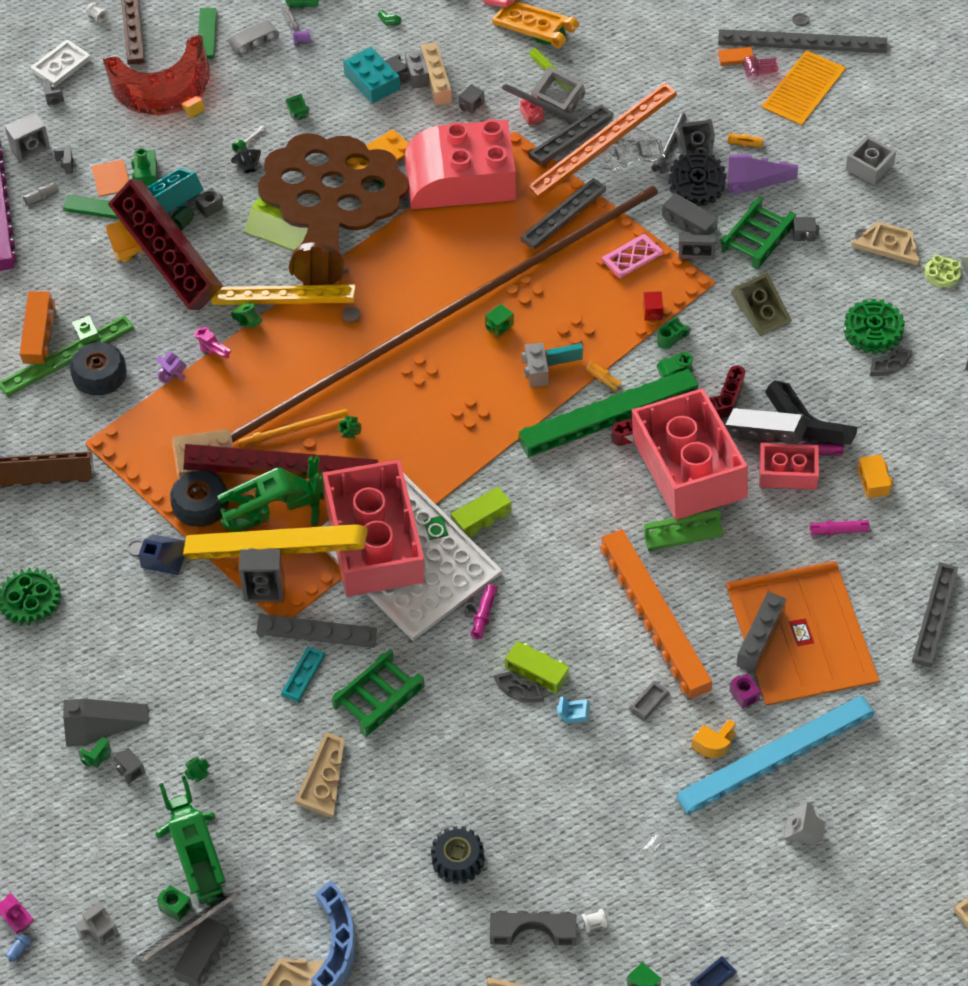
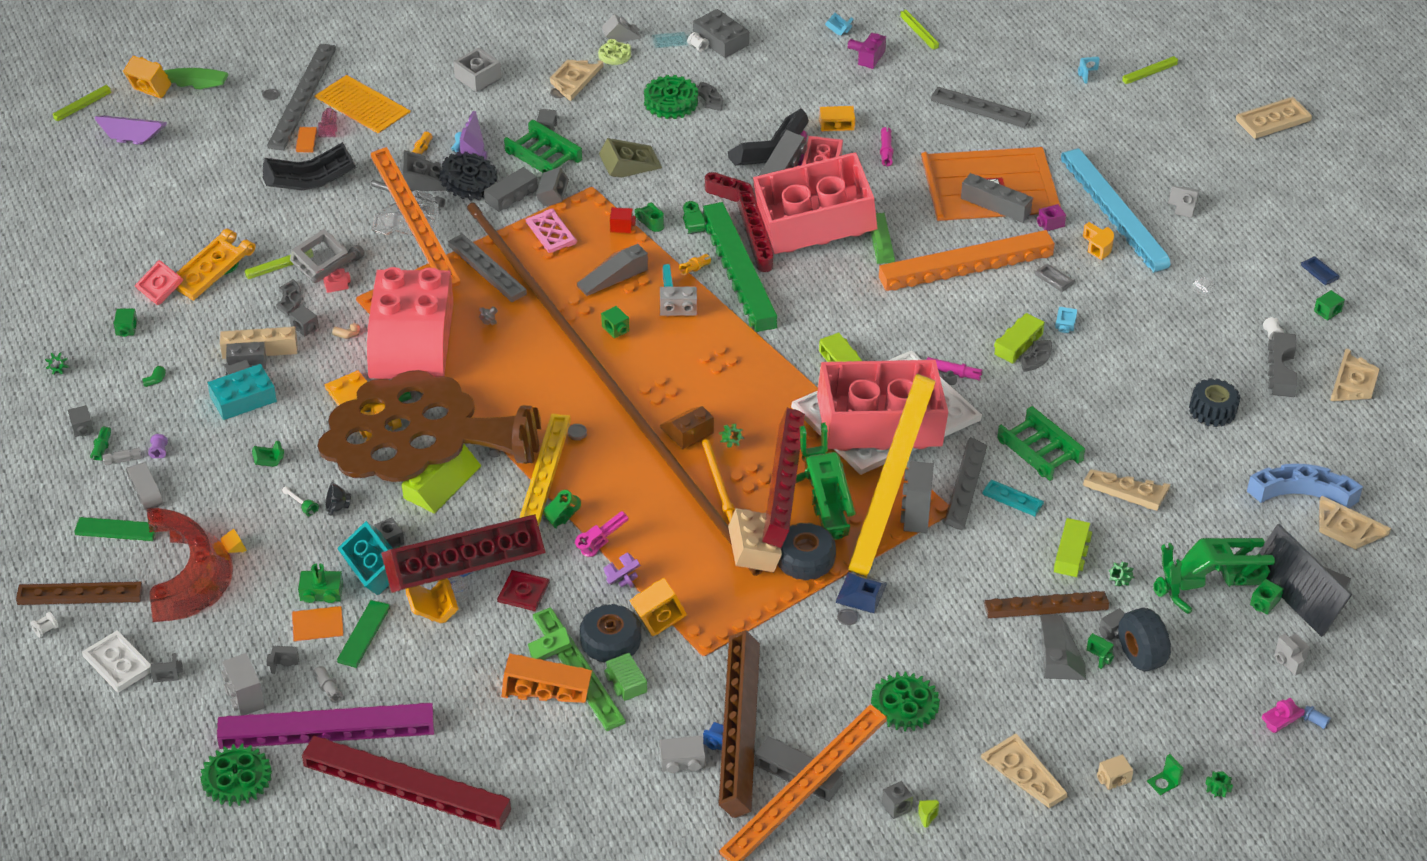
camera: 85 degrees left, 10 degrees down
dark grey plate [528,105,614,166] -> none
none -> black piece [263,142,357,190]
none -> dark grey tile [276,279,302,316]
none -> flat silver plant [479,306,498,325]
none -> dark red tile [497,570,550,612]
none -> dark grey wedge [577,244,648,296]
none -> bright green brick [604,653,647,701]
none -> light orange brick [629,578,687,637]
none -> reddish brown slope [660,406,714,449]
none -> reddish brown plate [984,591,1109,619]
none -> lime brick [1054,518,1093,577]
none -> black wheel [1118,607,1171,672]

